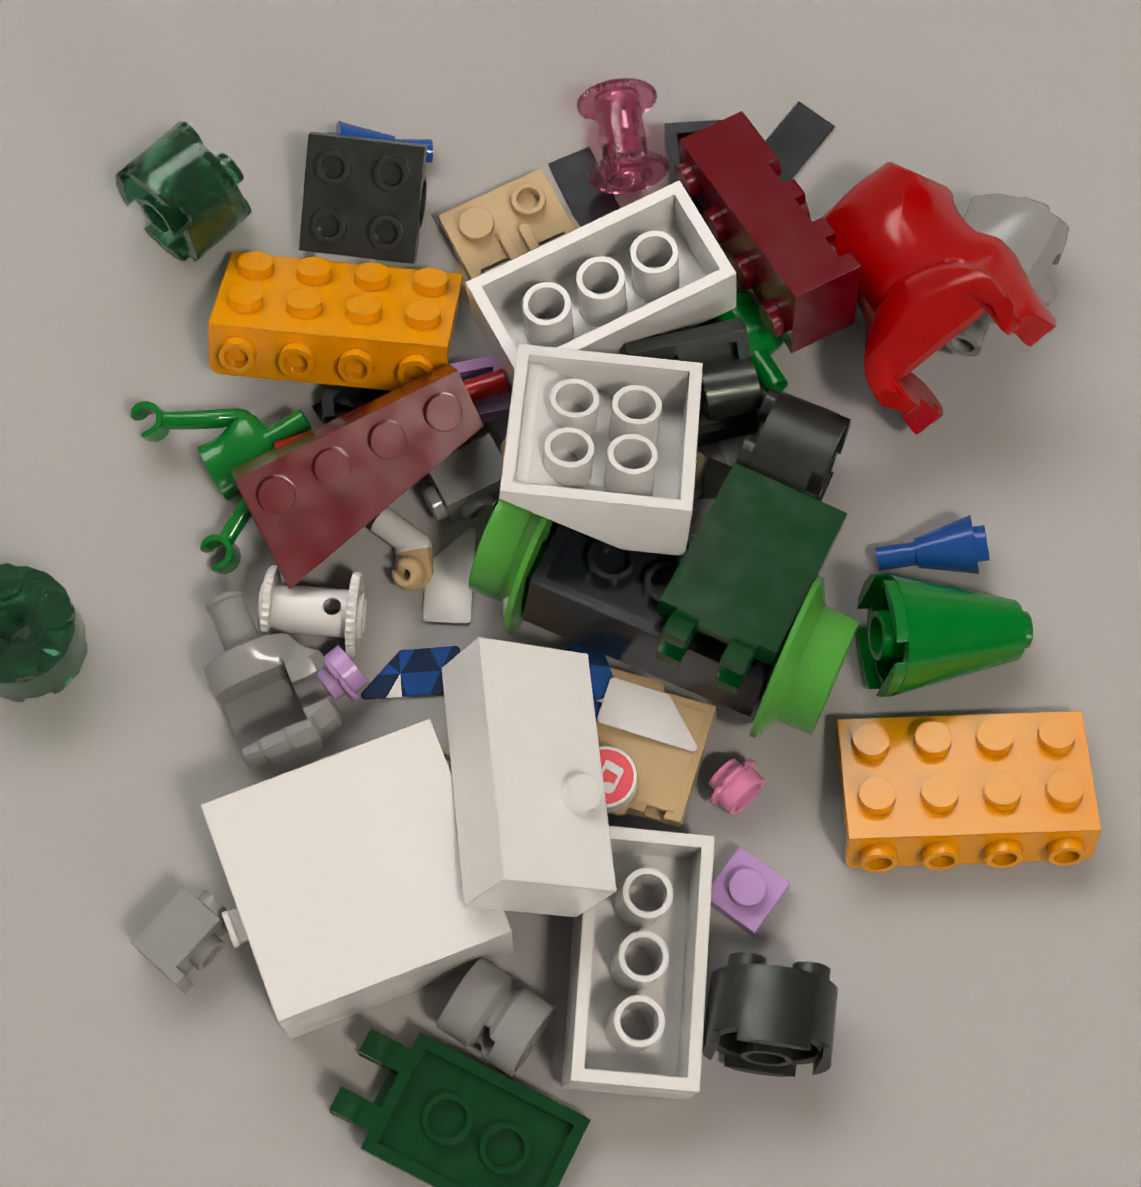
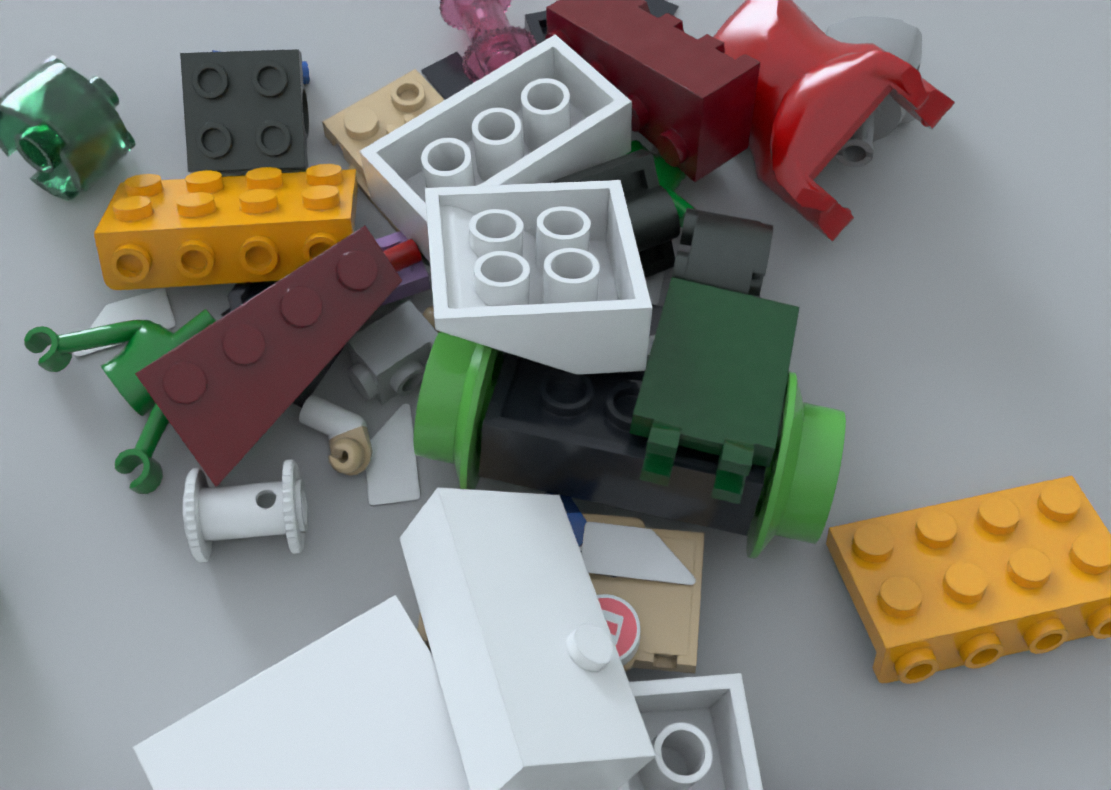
camera: 15 degrees left, 10 degrees down
light grey piece [204,590,343,767] -> none
lavender plate [318,645,369,701] -> none
sticker [361,646,460,700] -> none
bright pink plate [709,758,766,815] -> none
lavender plate [711,847,791,937] -> none
green cone [856,573,1033,697] -> none
blue cone [876,515,990,574] -> none
none -> white sticker [73,288,176,357]

